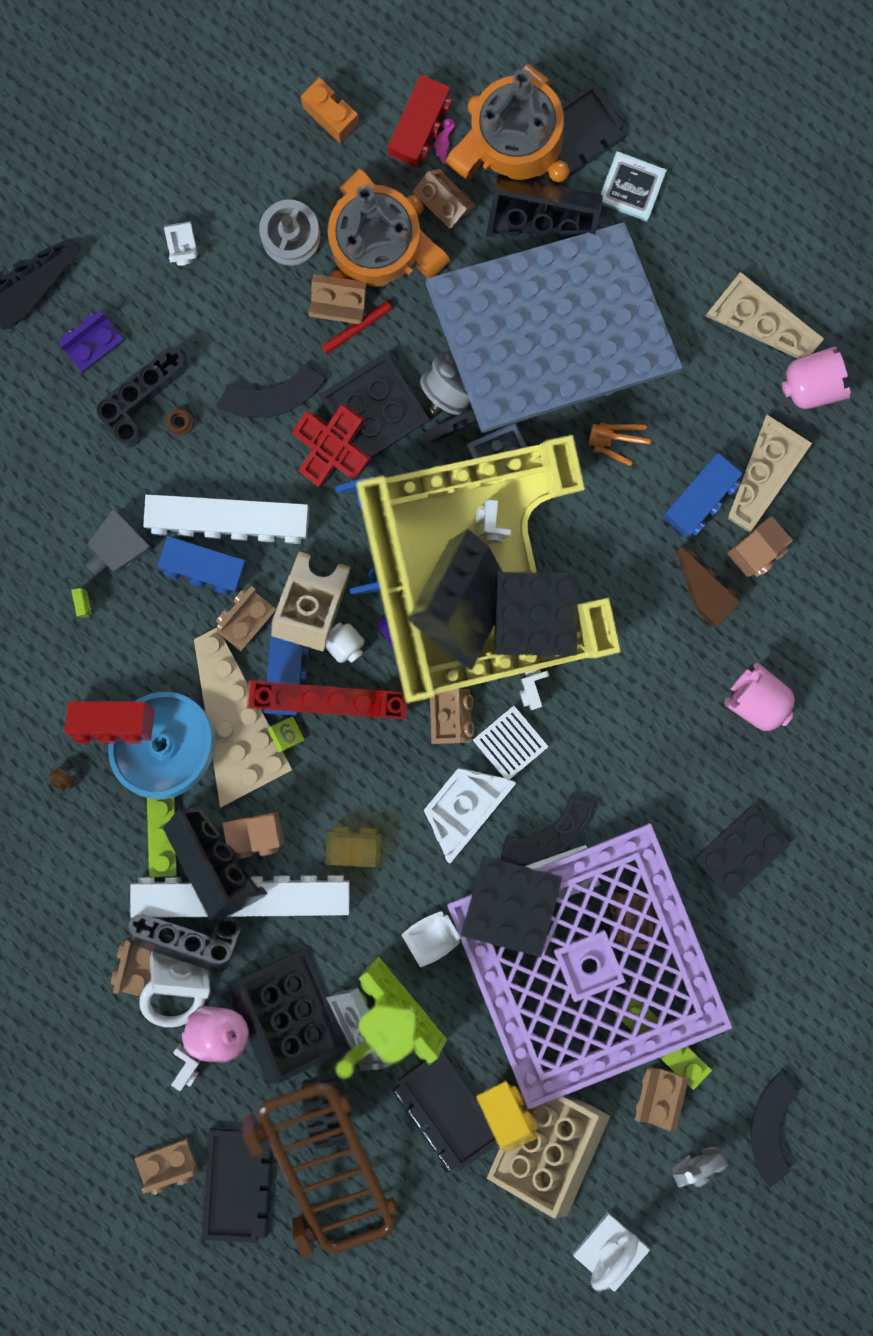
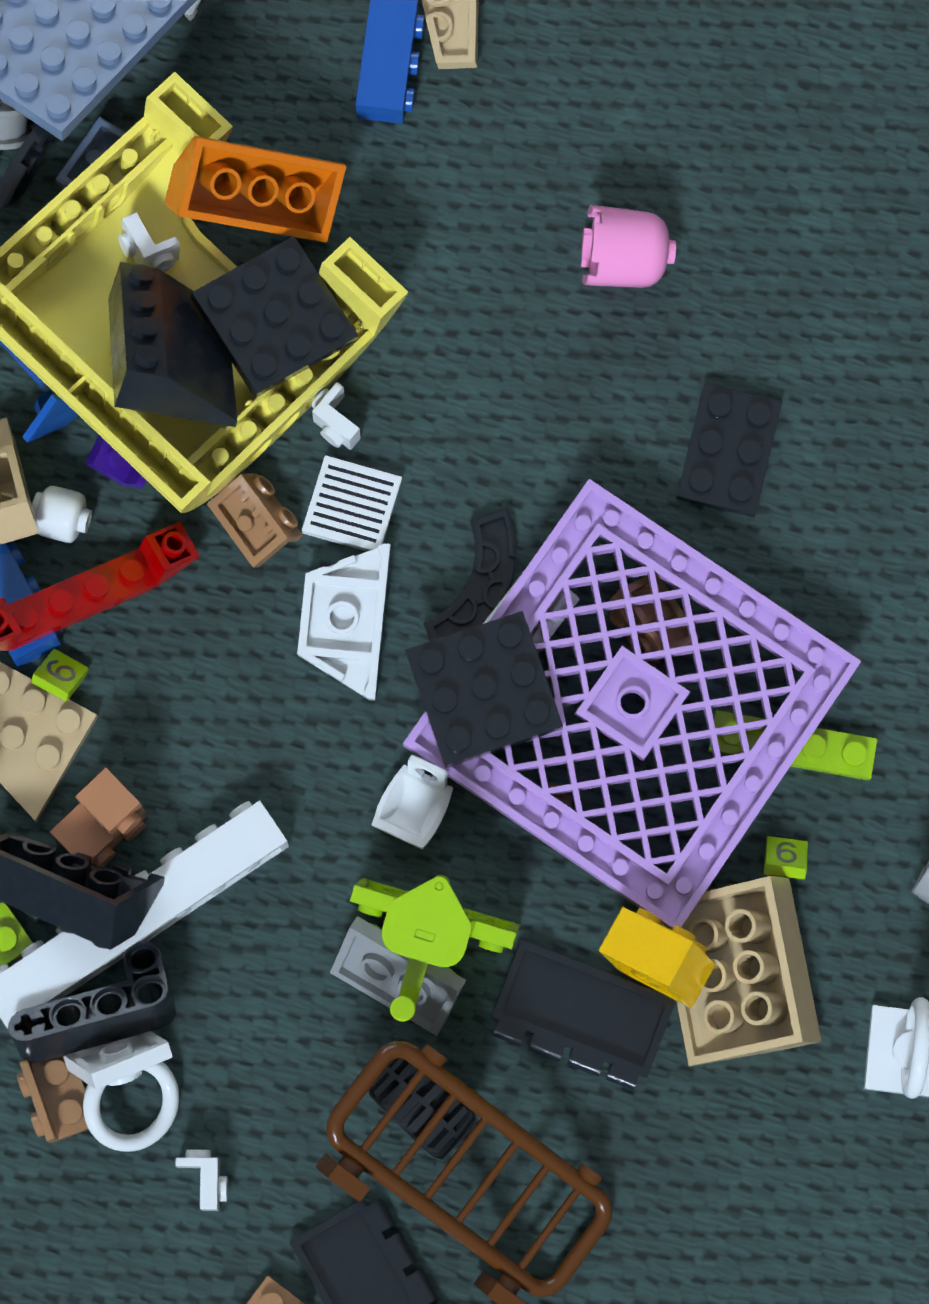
camera: 30 degrees left, 10 degrees down
bright pink cylinder [182,1006,249,1062] -> none
black slope [226,948,348,1084] -> none
clear yellow brick [325,826,382,867] -> none
orange plant [588,423,652,466] -> none
medium nougat bracket [635,1067,689,1131] -> none
reddish brown slope [675,546,740,627] -> none
nougat brick [727,516,793,577] -> none
none -> orange slope [164,136,347,243]
none -> lime tile [764,836,808,880]

